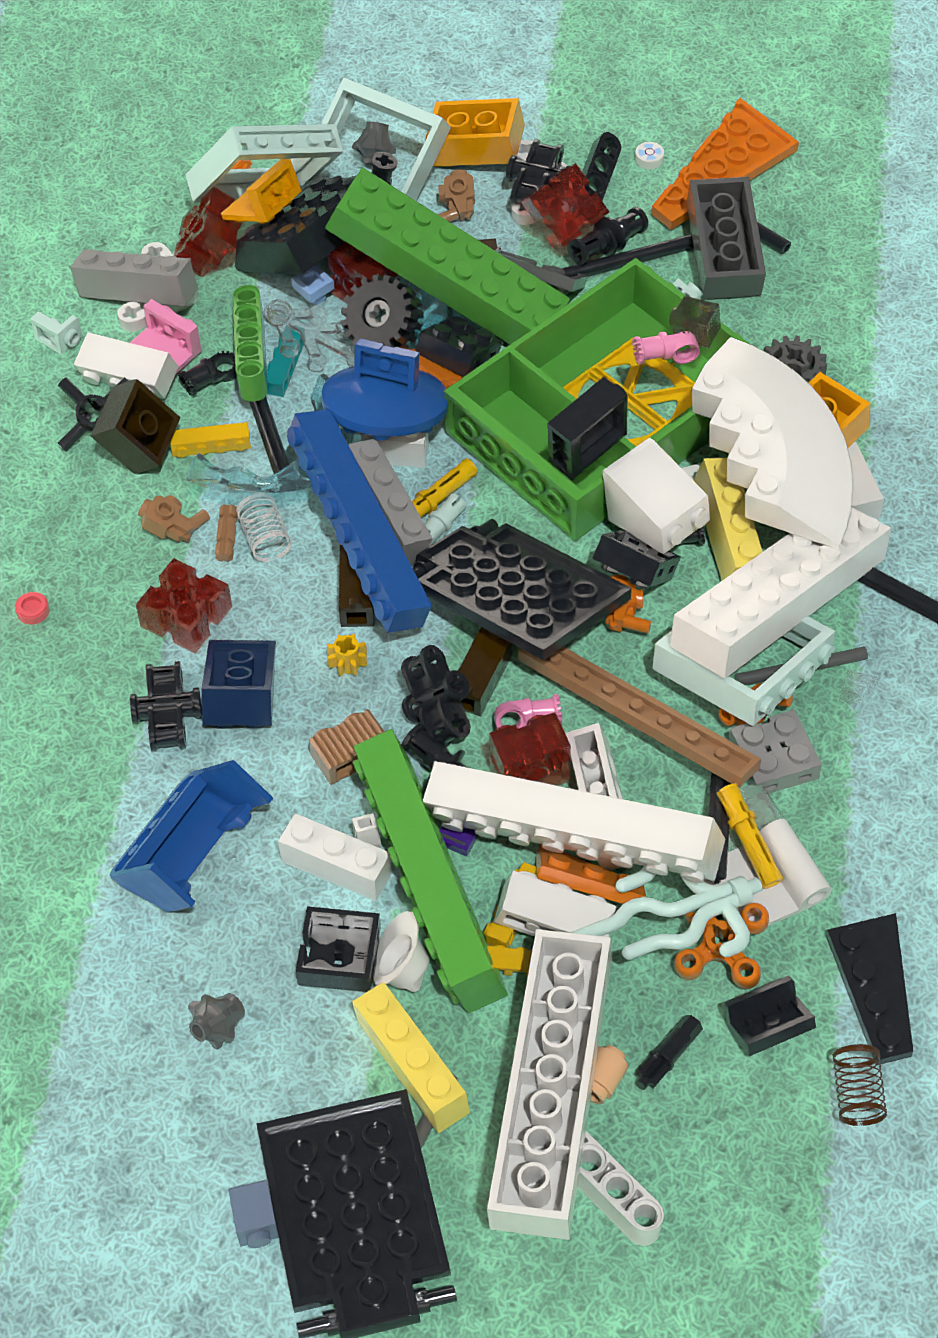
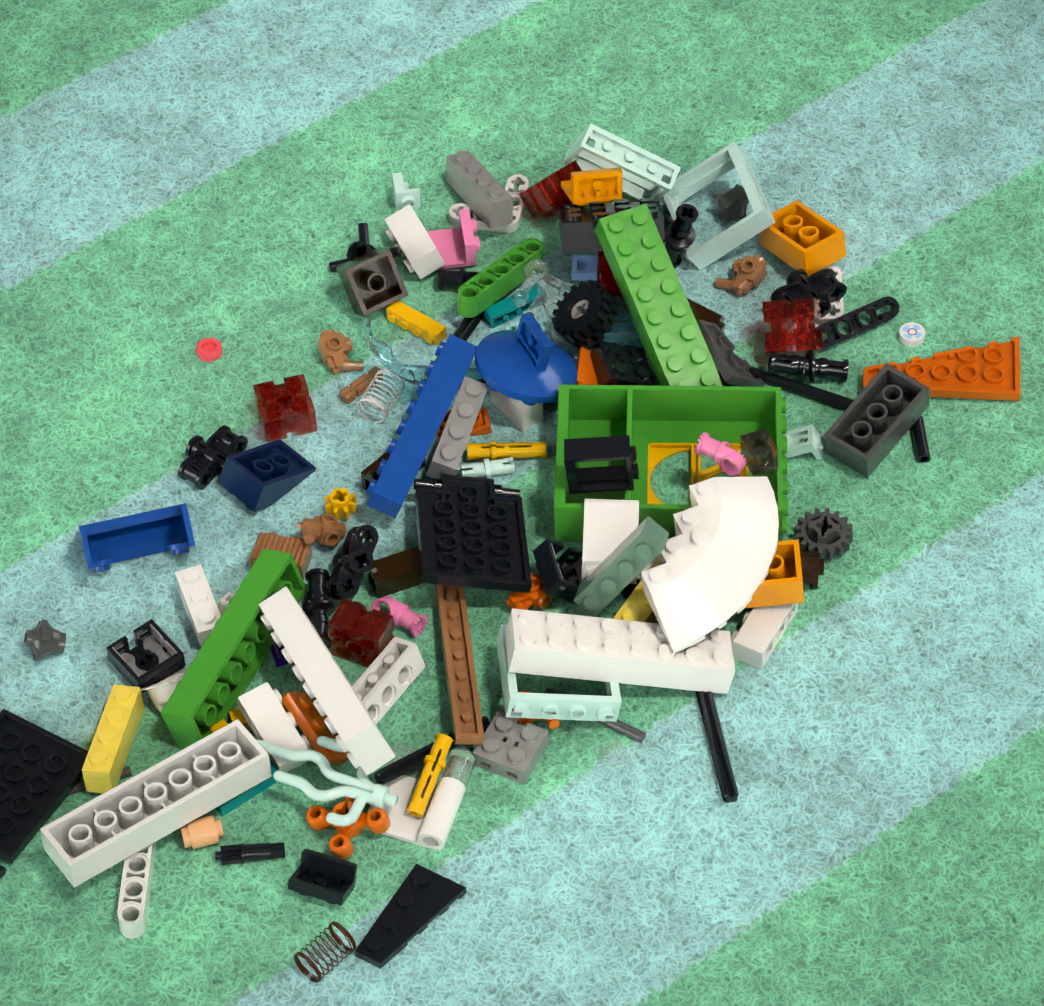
camera: 45 degrees right, 5 degrees down
none -> medium nougat piece [297,514,346,546]
none -> sand green brick [573,516,670,617]

